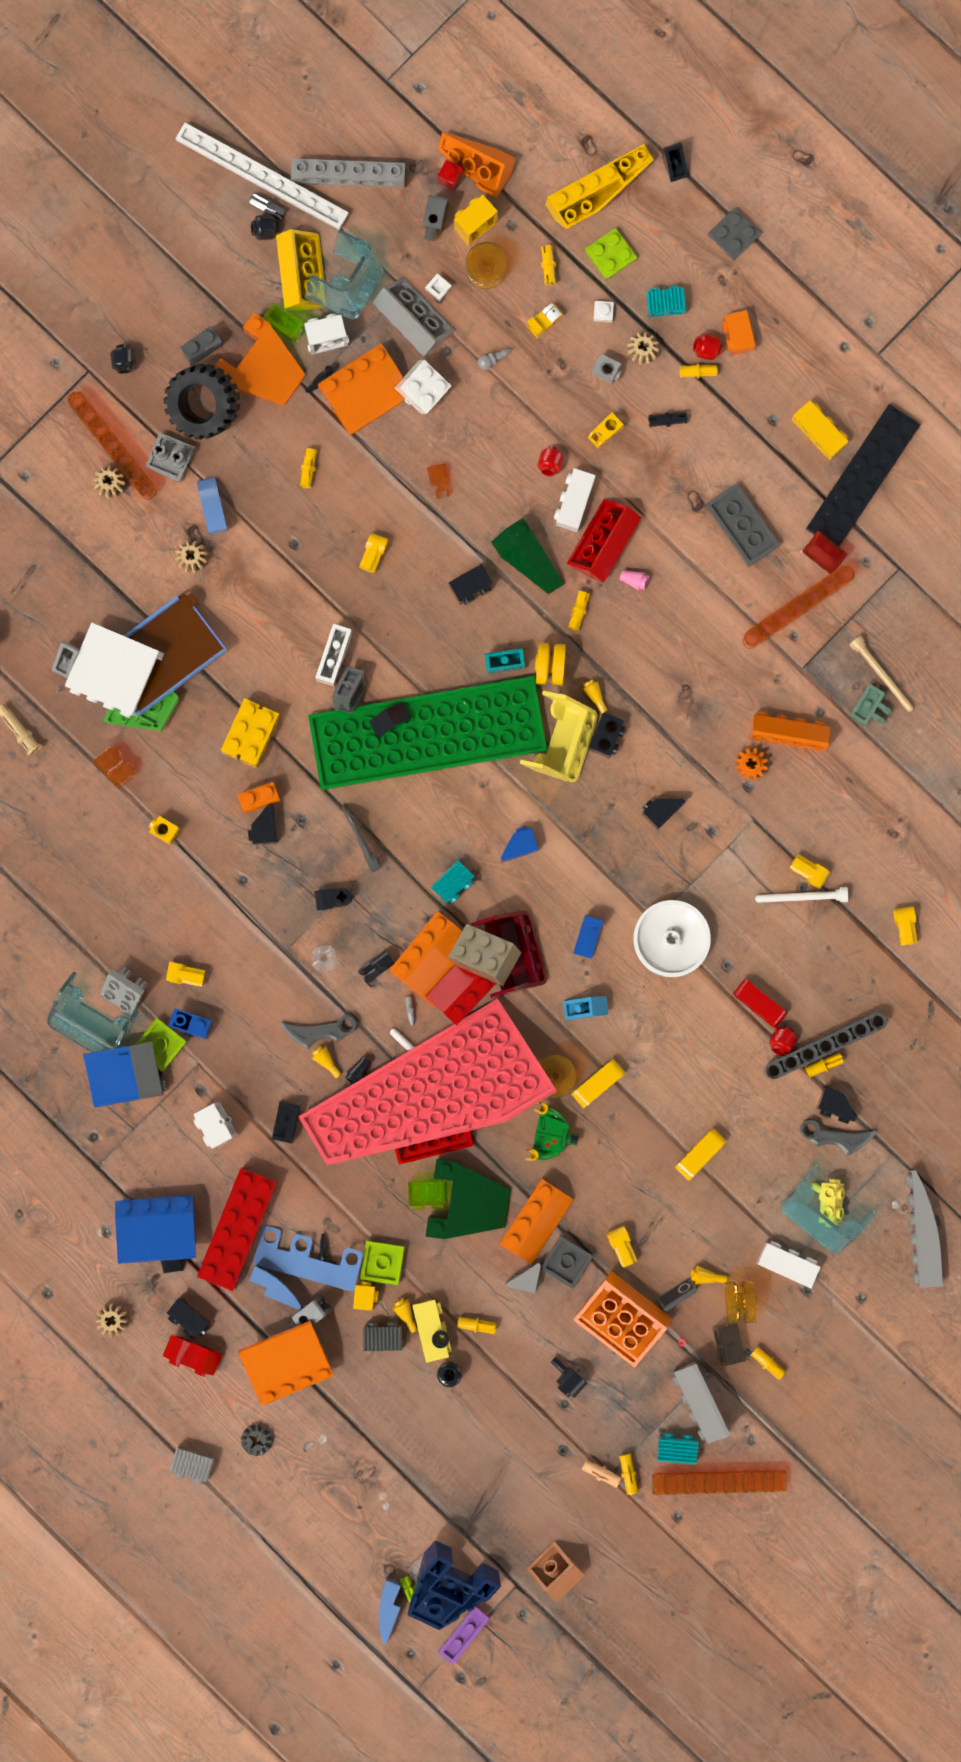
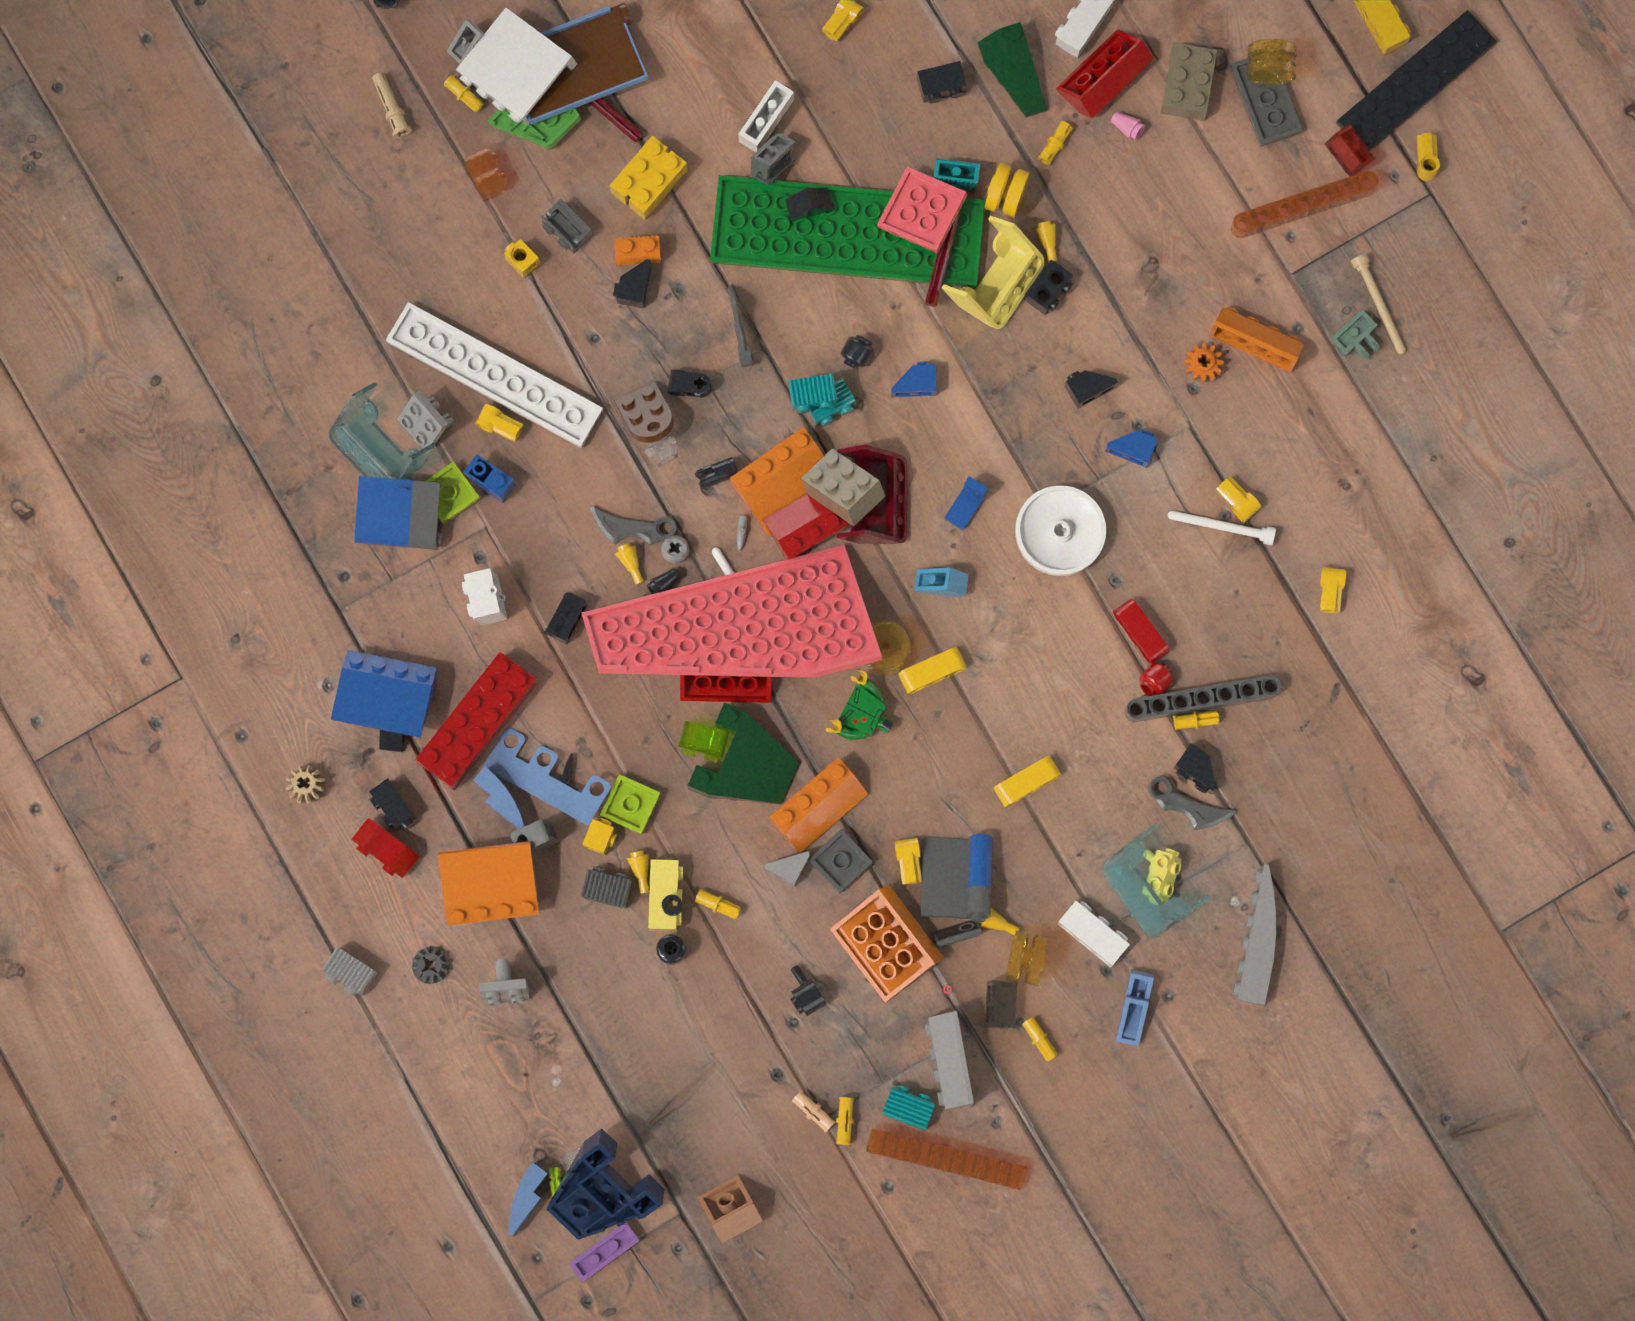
camera: 15 degrees right, 5 degrees down
none -> white plate [386,302,603,448]
none -> yellow axle [444,75,484,112]
none -> light grey plate [479,959,530,1006]
none -> dark grey hinge [541,199,593,254]
none -> dark red axle [589,98,643,142]
none -> plate [614,382,674,443]
none -> light grey piece [661,535,689,564]
none -> teal brick [788,373,837,413]
none -> black head [841,334,874,369]
none -> coral plate [877,167,967,253]
none -> dark grey door [920,834,993,922]
none -> dark red axle [925,207,962,307]
none -> blue slope [1105,430,1158,468]
none -> medium blue slope [1116,969,1154,1046]
none -> dark tan brick [1160,42,1217,121]
none -> clear yellow wheel [1247,39,1297,85]
none -> yellow piece [1416,133,1440,181]

